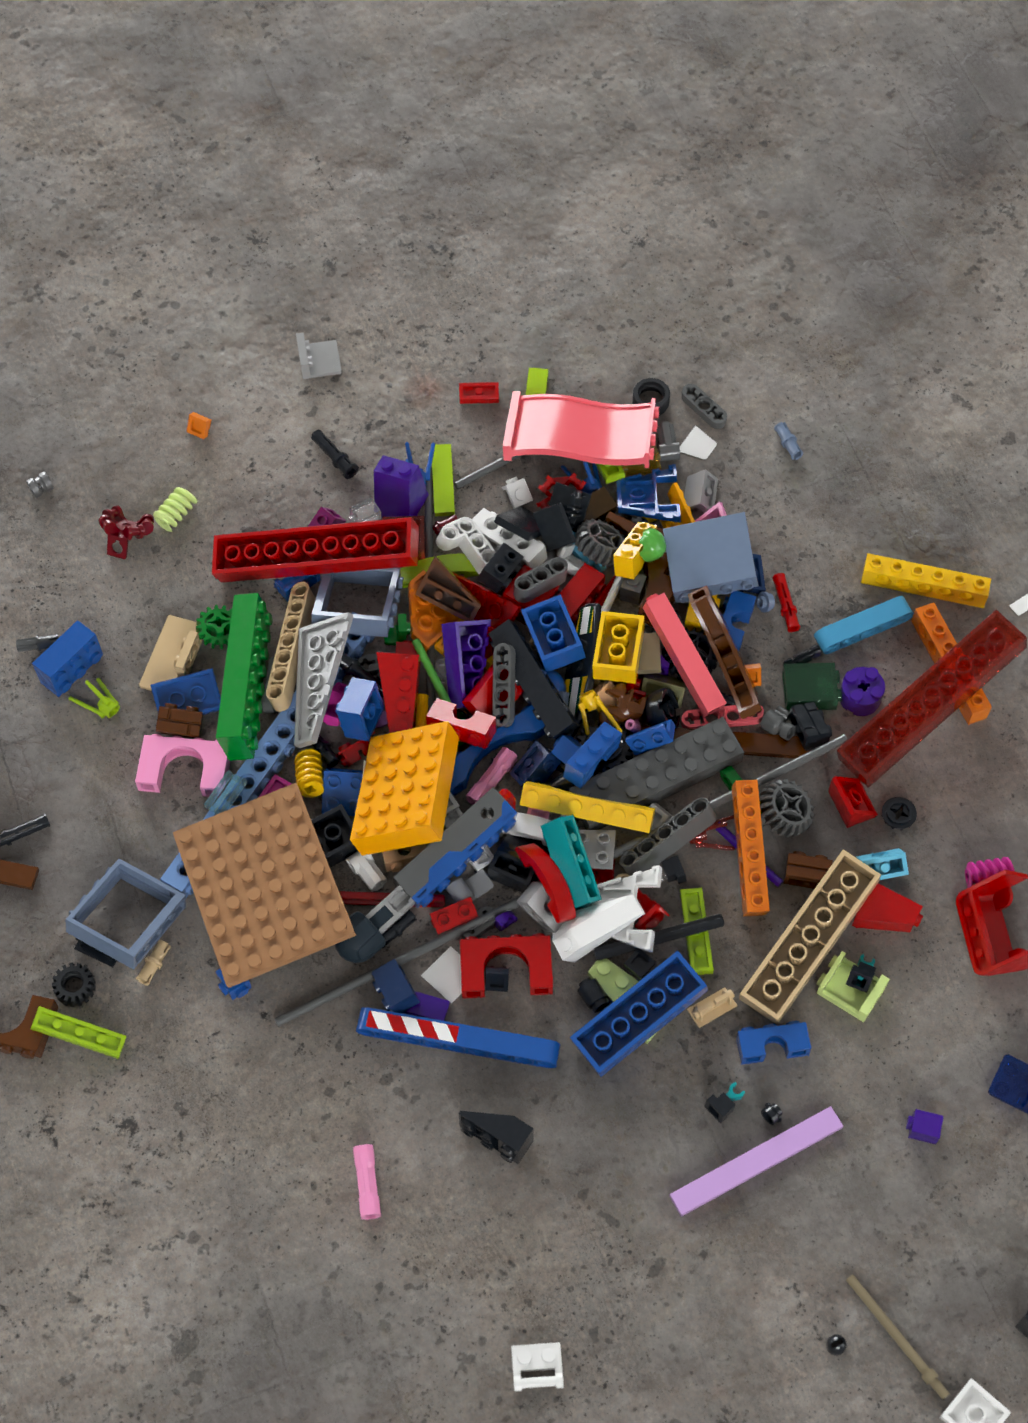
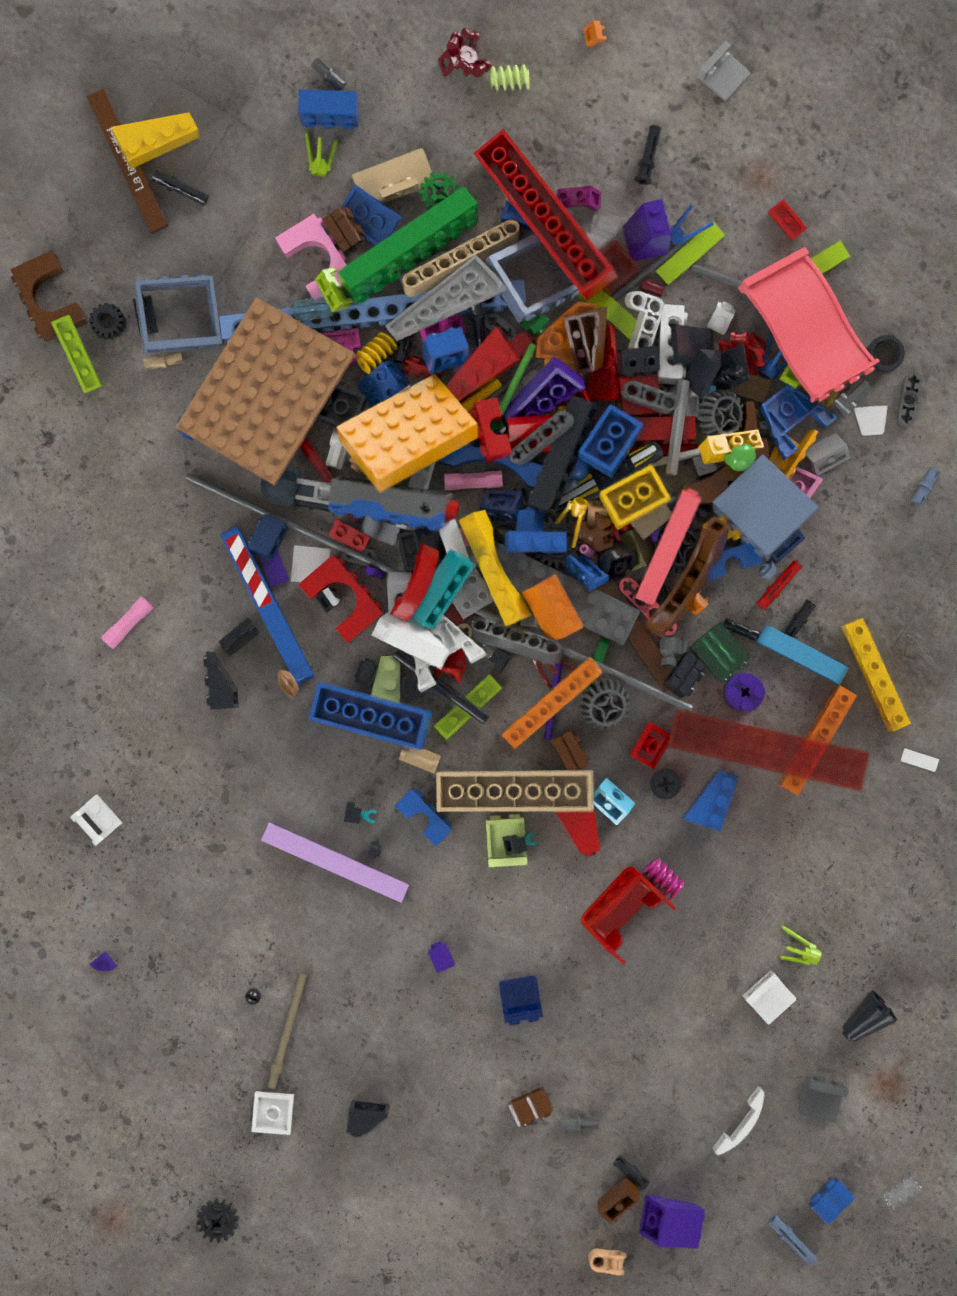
camera: 50 degrees right, 25 degrees up
none -> black hinge [218,618,260,657]
none -> medium nougat piece [277,670,299,699]
none -> lime hinge [315,267,354,313]
none -> orange slope [521,574,584,640]
none -> light grey axle [666,380,689,475]
none -> blue wedge [681,769,739,832]
none -> black pin [785,599,816,638]

